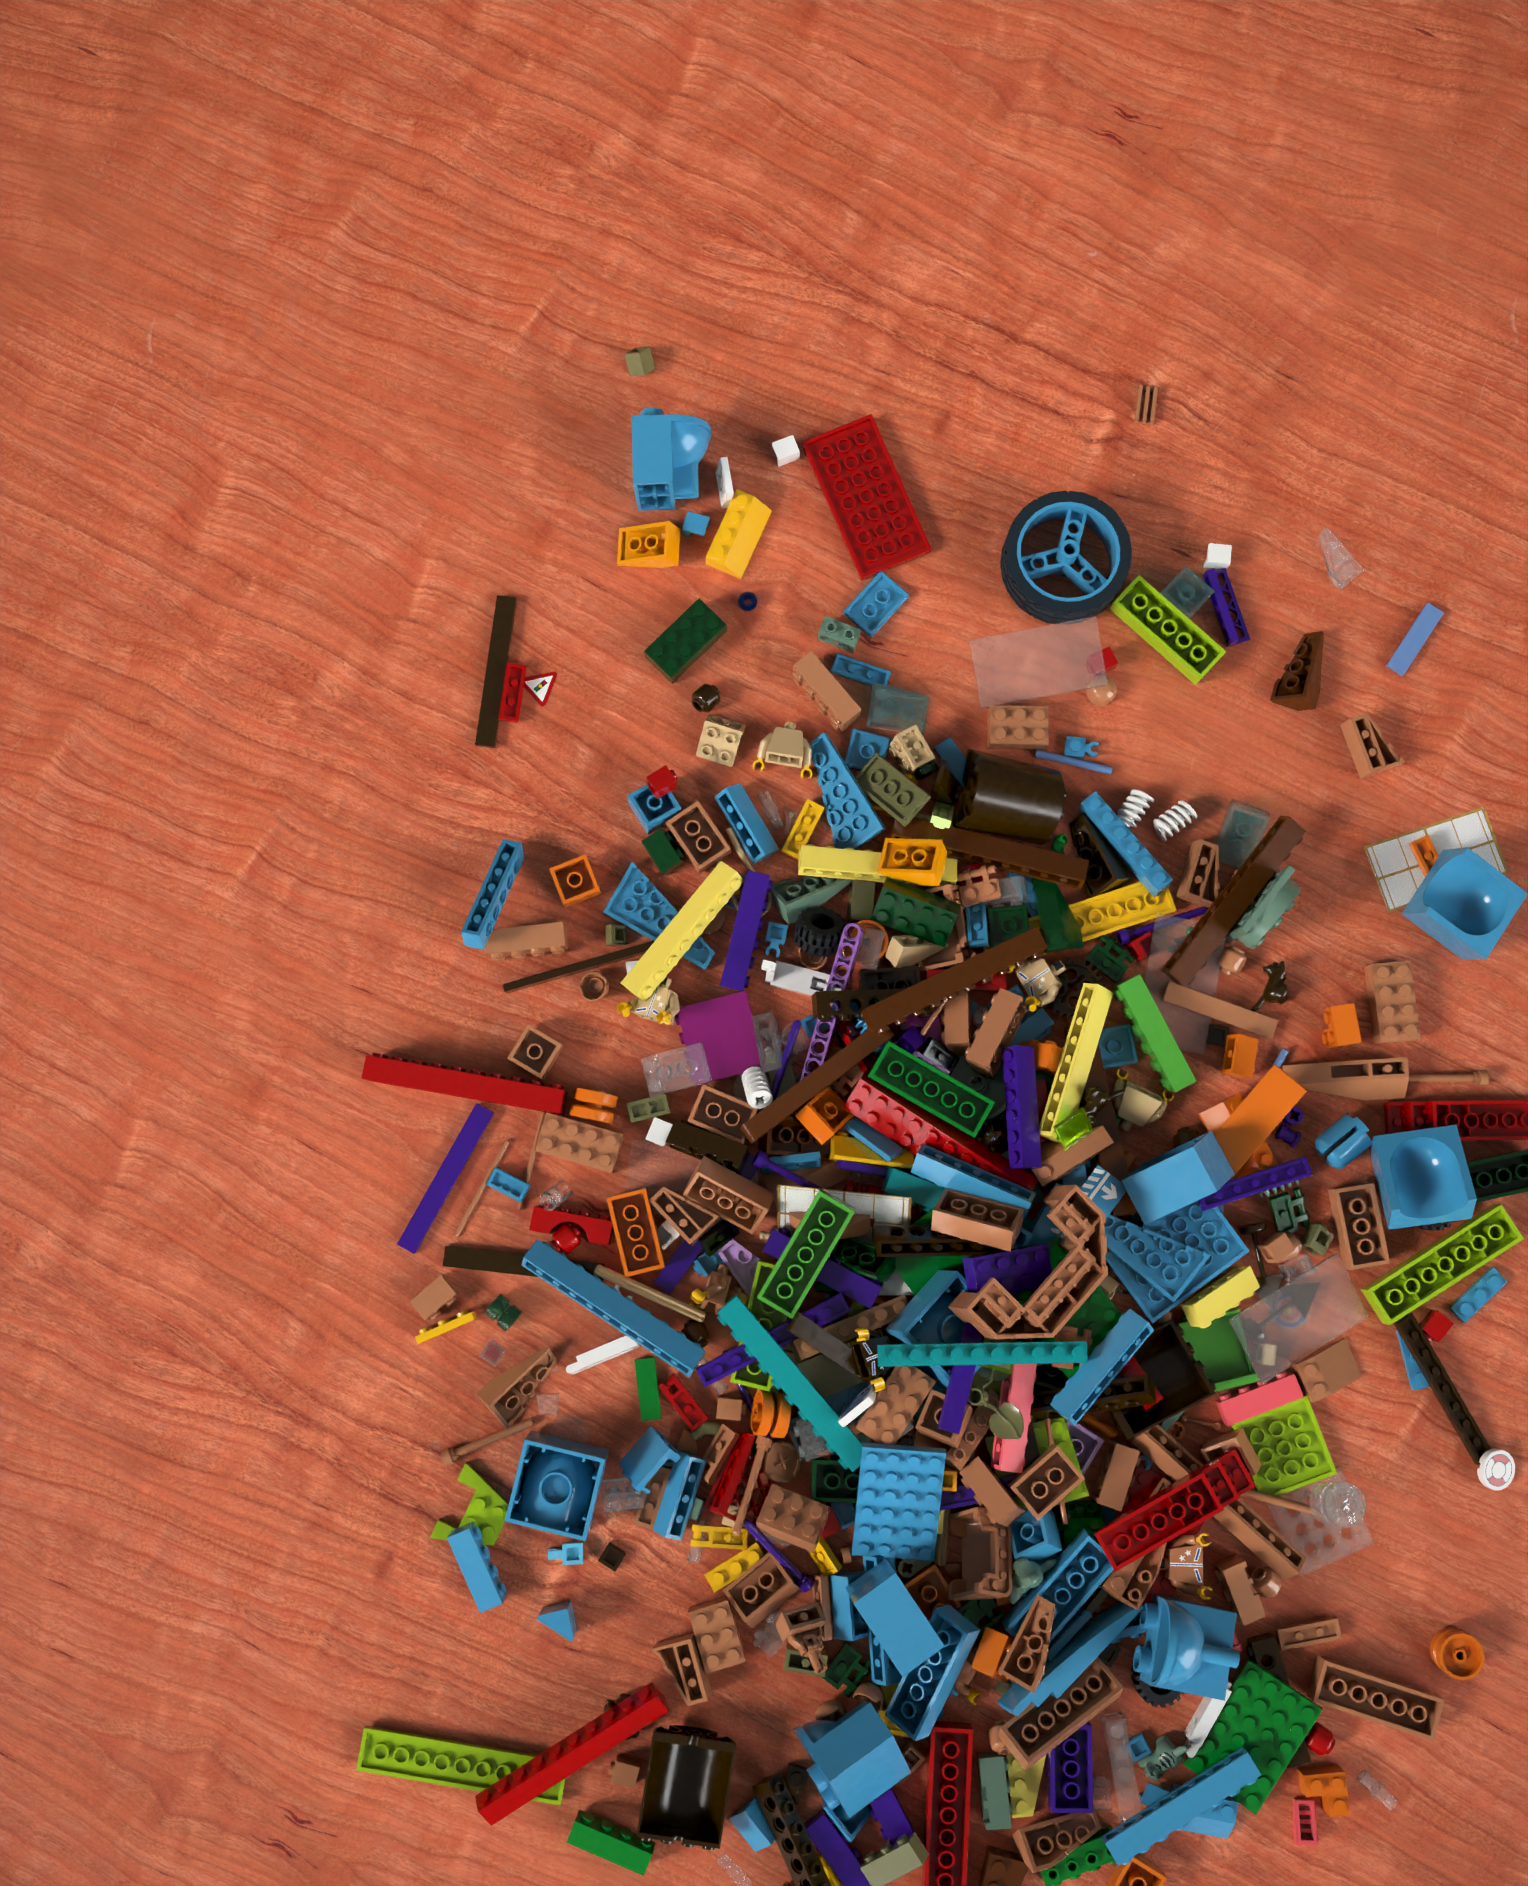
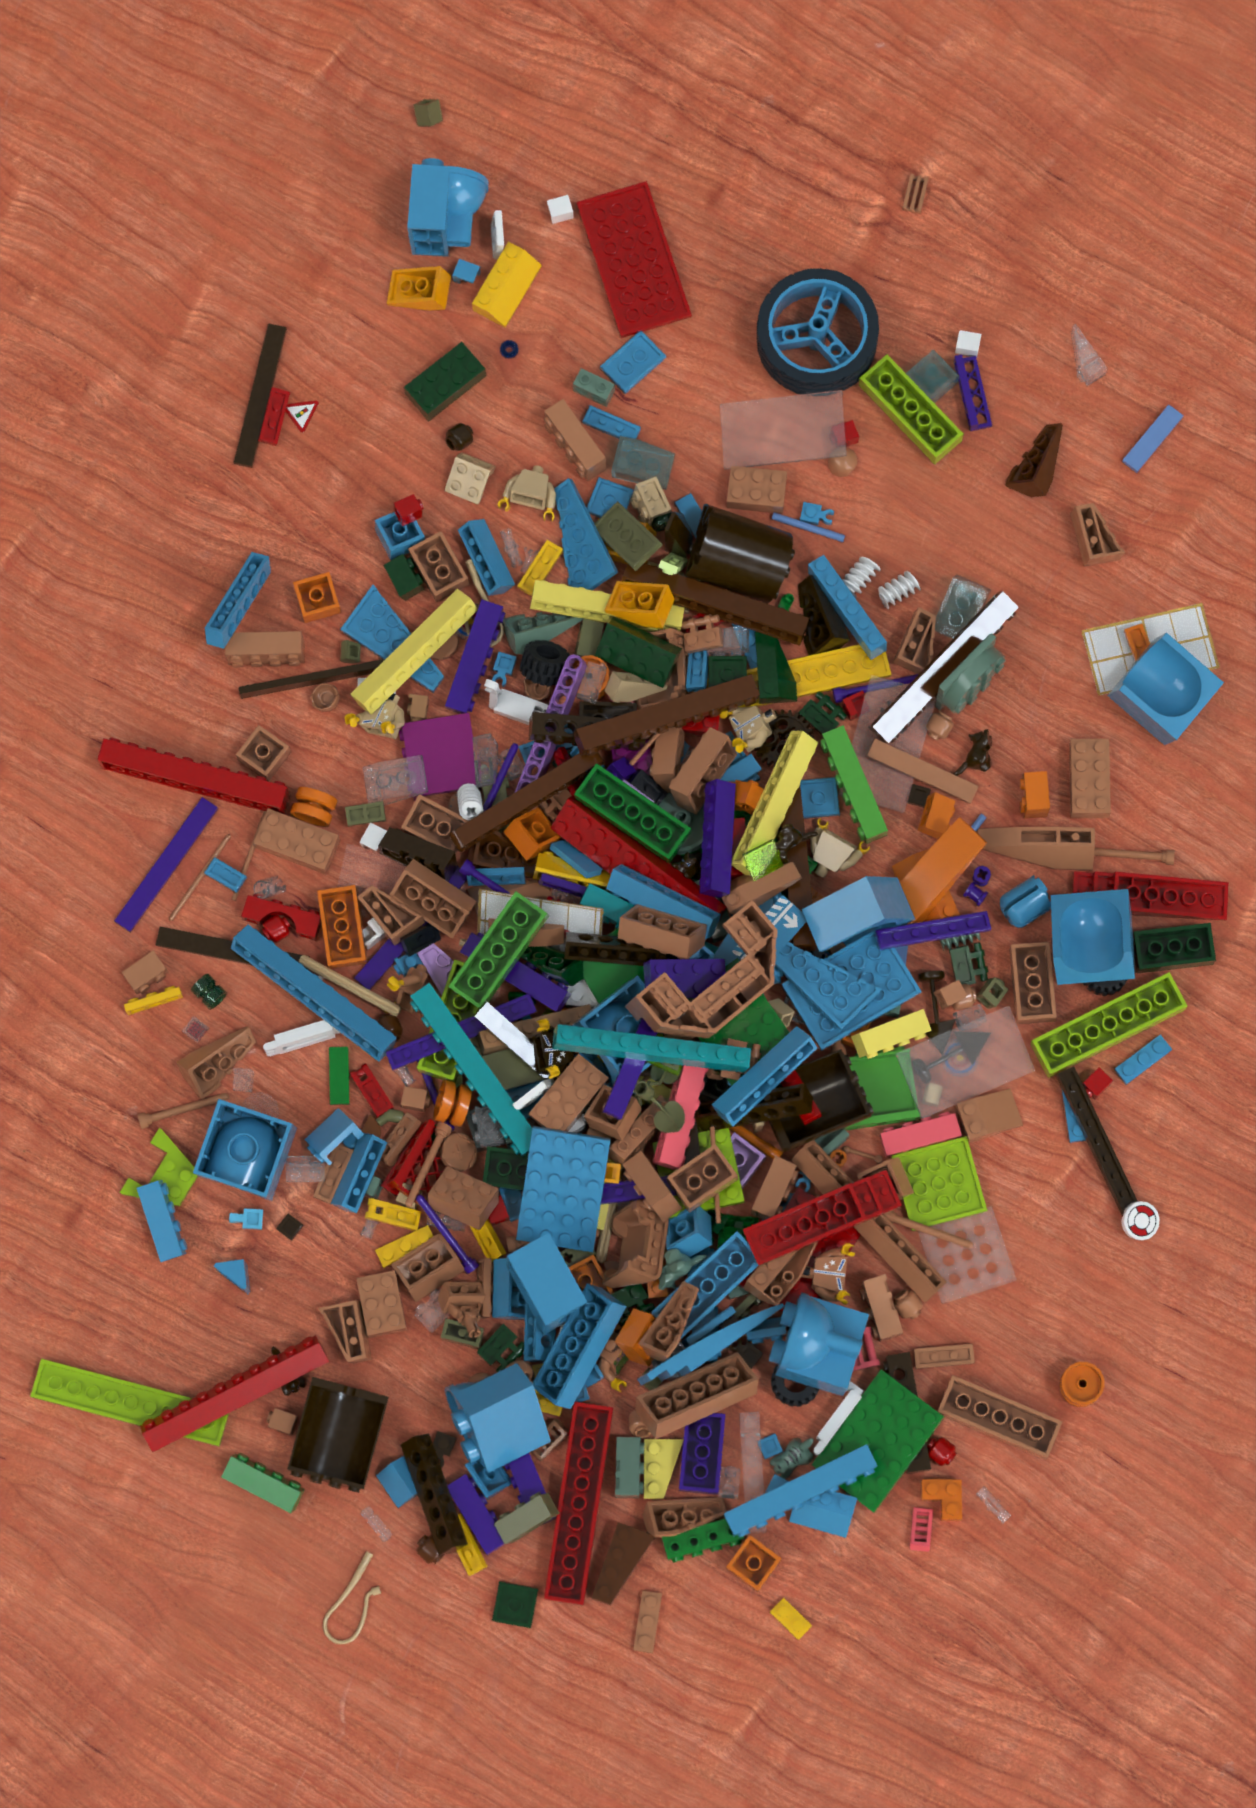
camera: 10 degrees right, 5 degrees down
clear wheel [1310,1481,1366,1528] -> none
none -> medium nougat brick [407,694,429,722]

